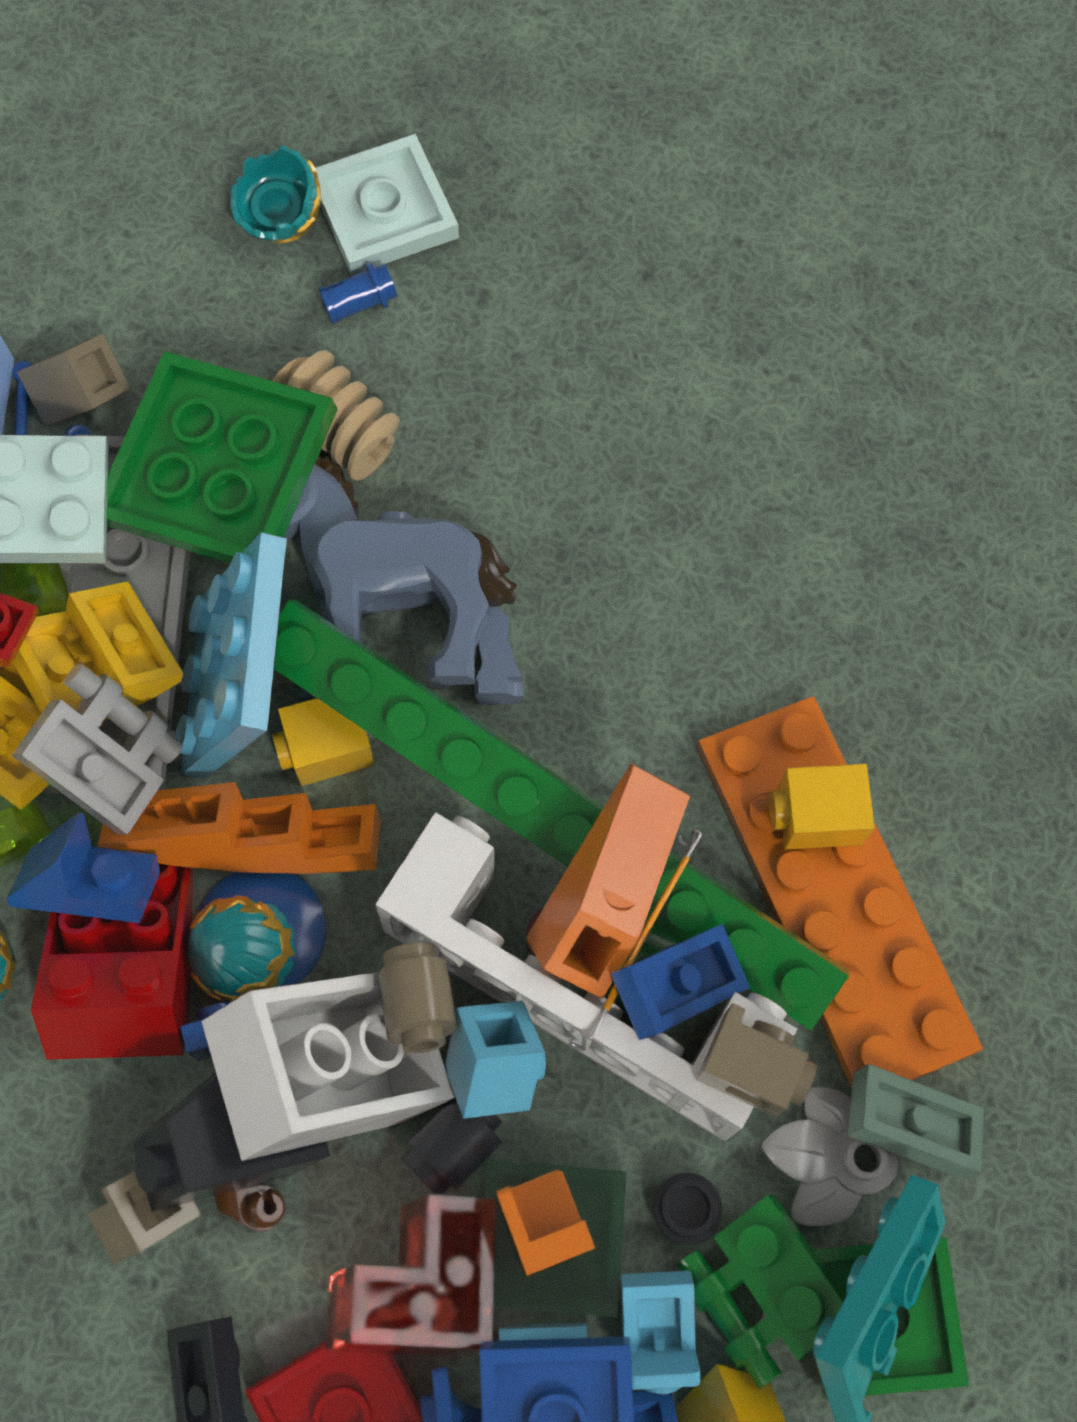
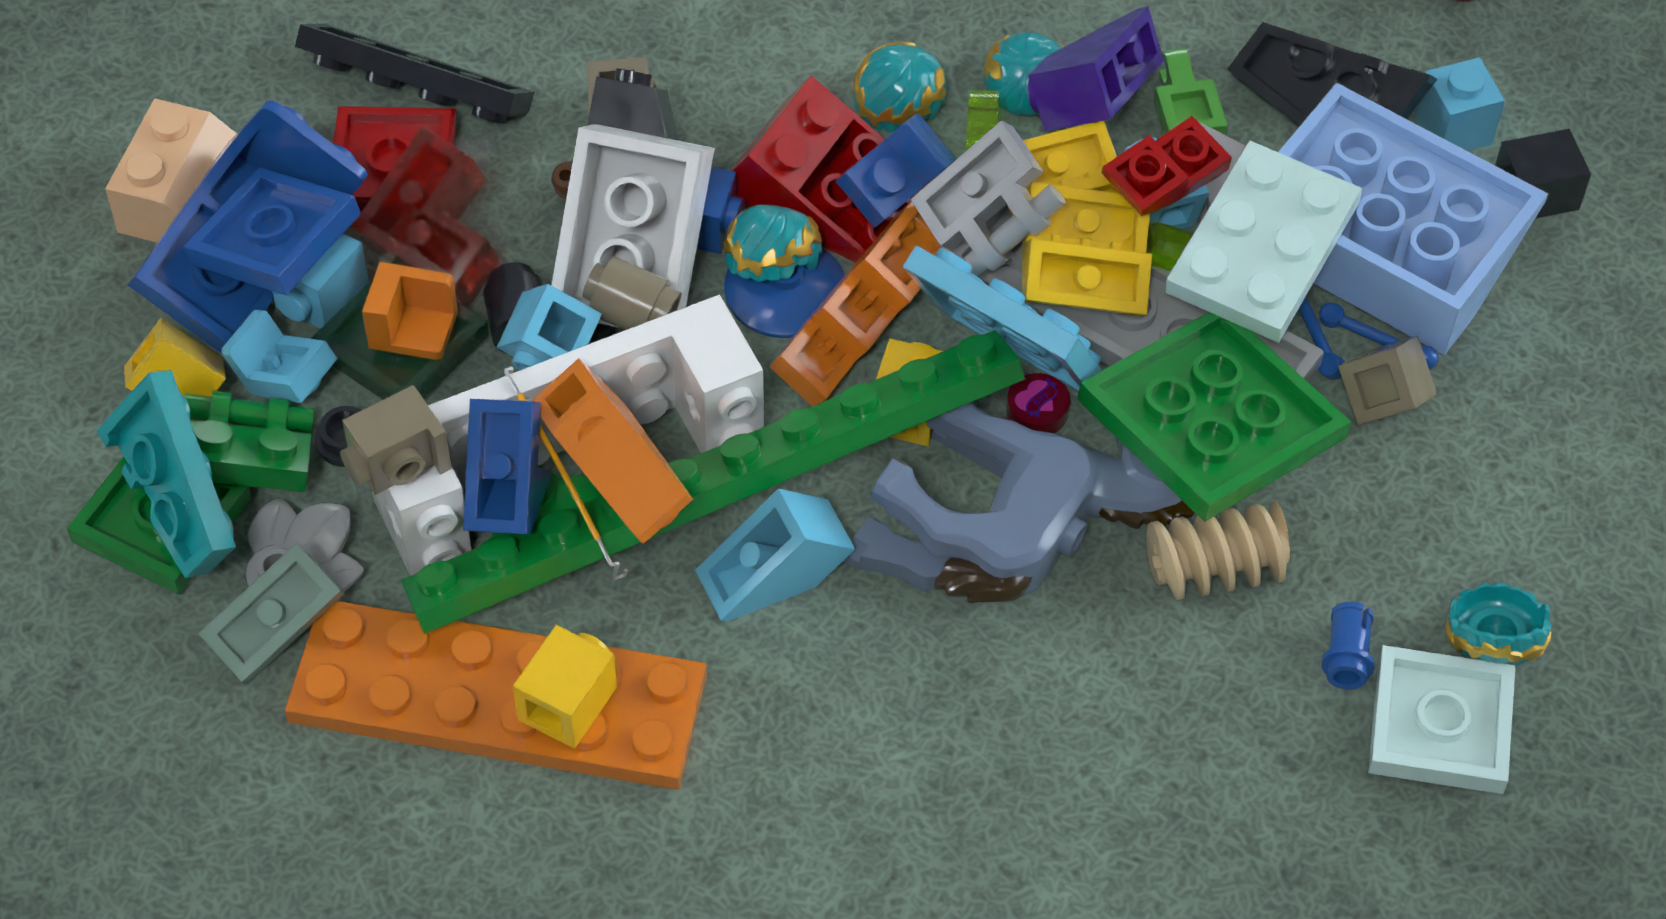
camera: 125 degrees right, 15 degrees down
none -> medium azure slope [695,489,856,622]

